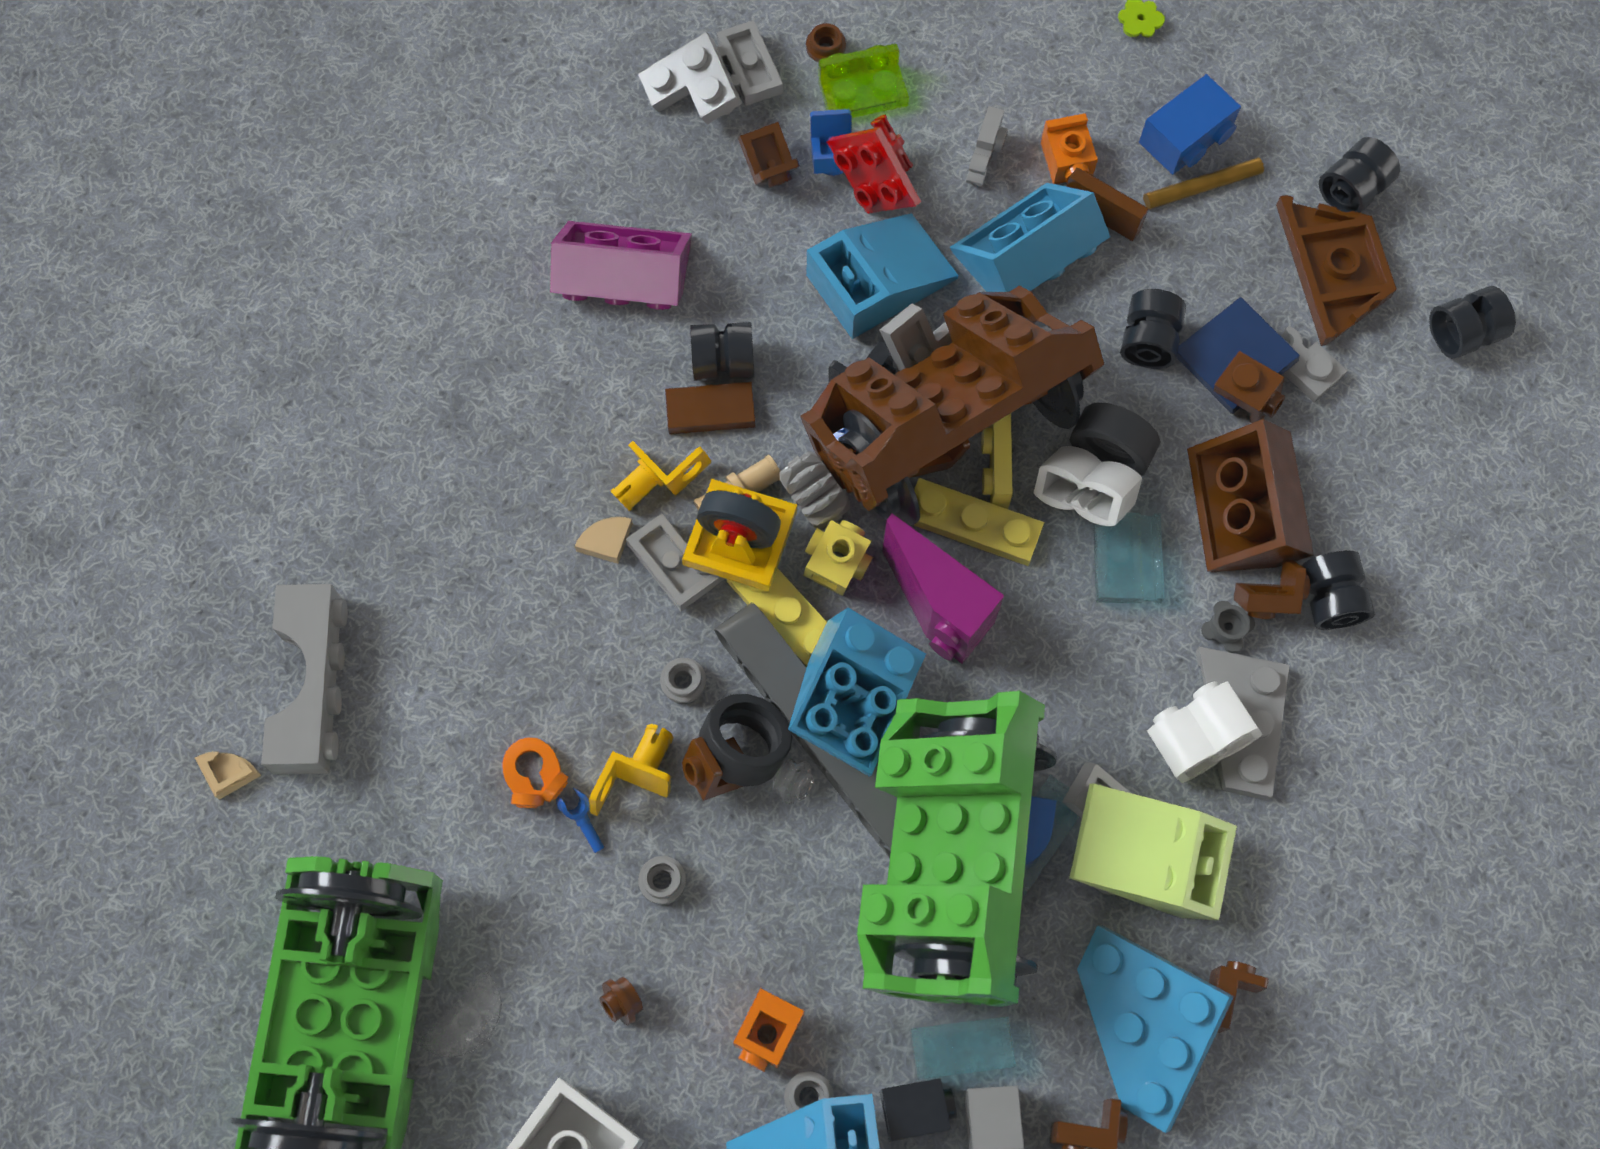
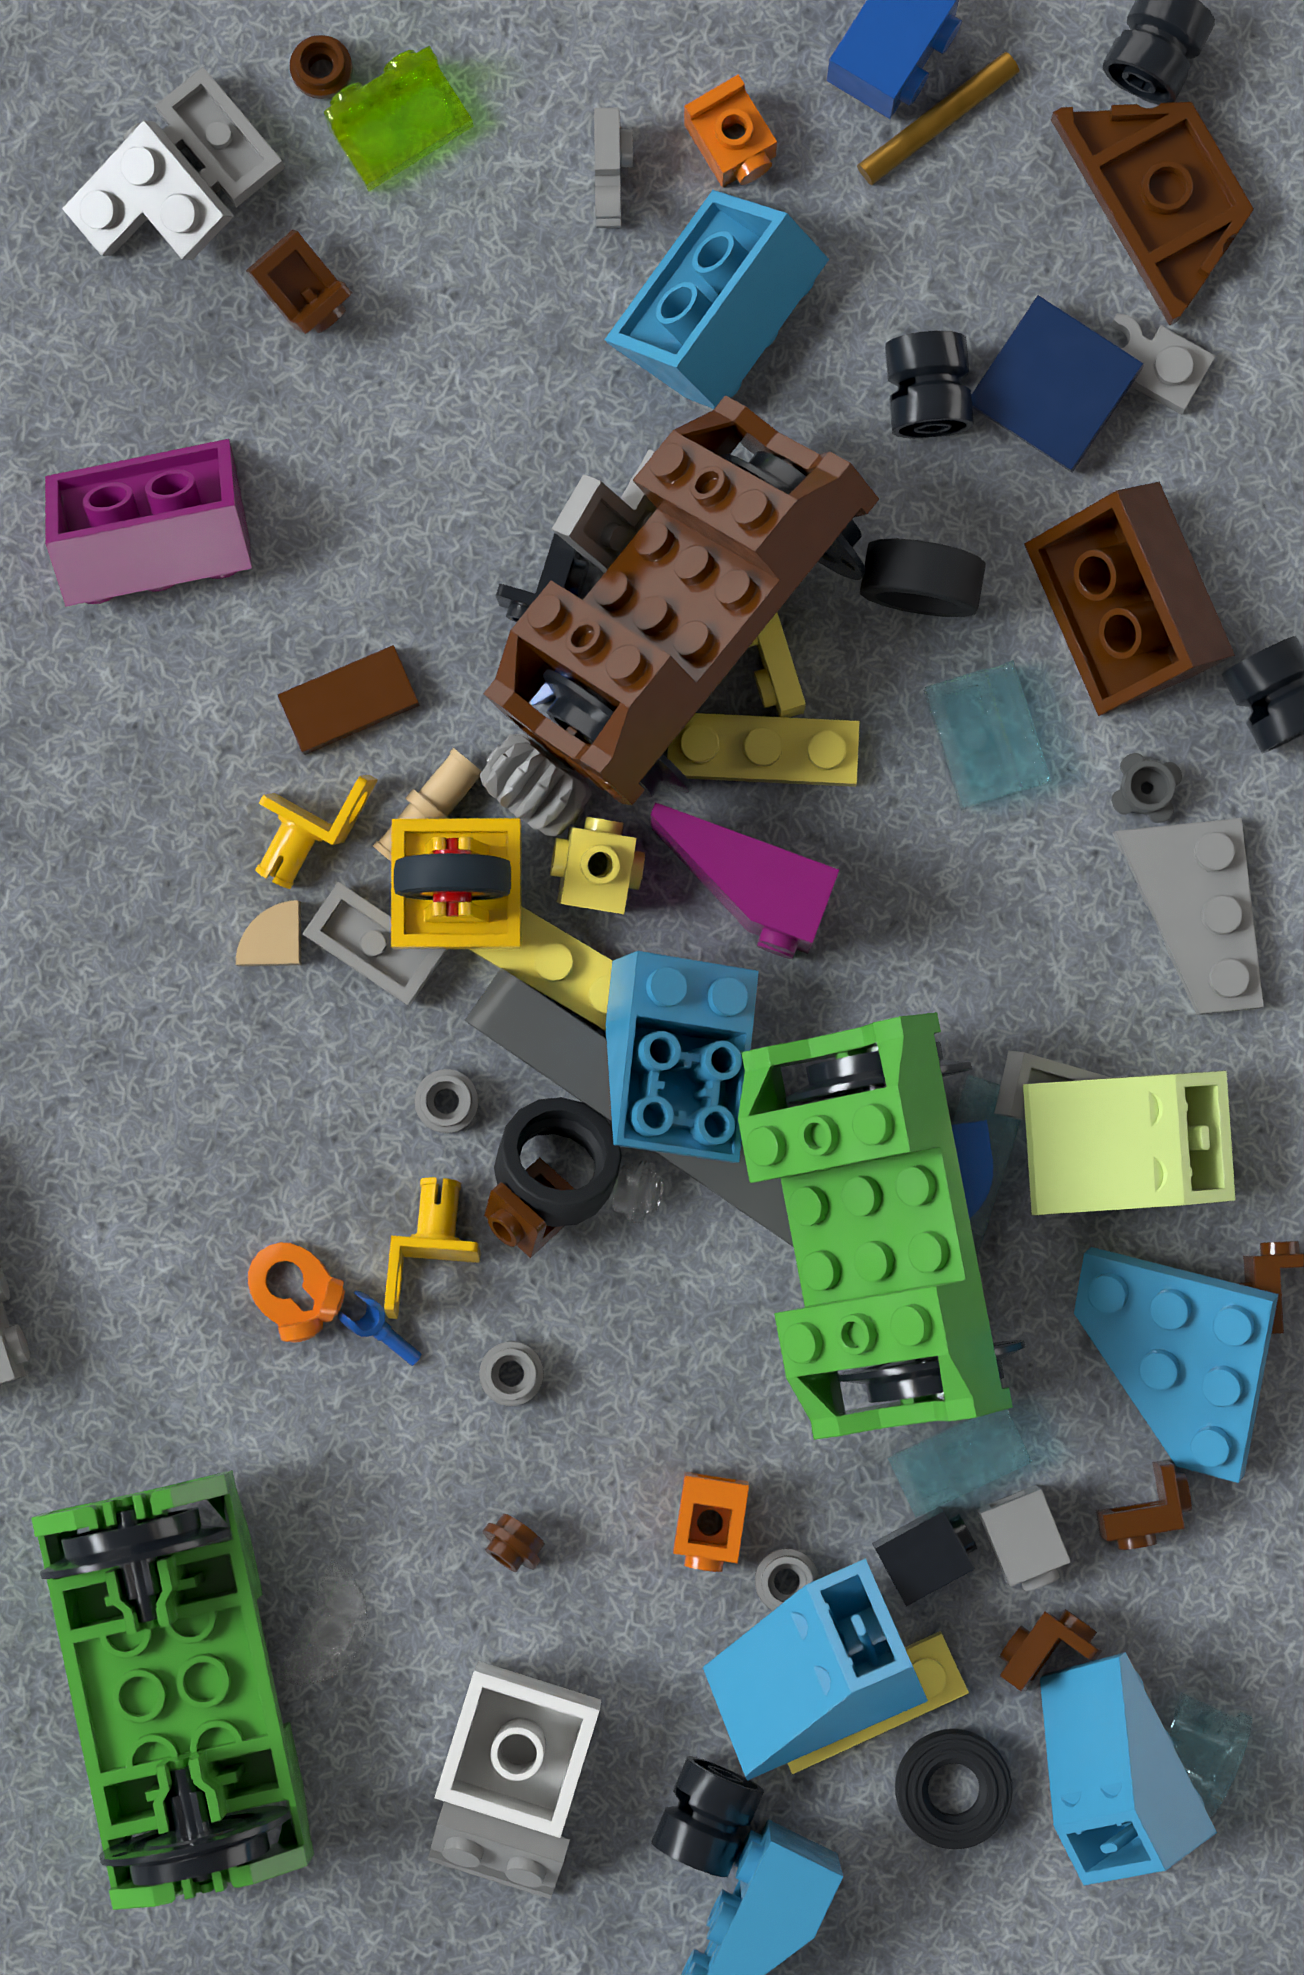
camera: 10 degrees left, 15 degrees up
black wheel [690,322,754,381] -> none
dark azure slope [806,213,959,339] -> none
blue bracket [810,109,852,176] -> none
red plate [827,114,921,213] -> none
white brick [1034,446,1142,526] -> none
reddish brown tile [1066,168,1149,242] -> none
white brick [1147,681,1263,783] -> none
reddish brown bracket [1214,351,1286,423] -> none
reddish brown bracket [1234,559,1310,619] -> none

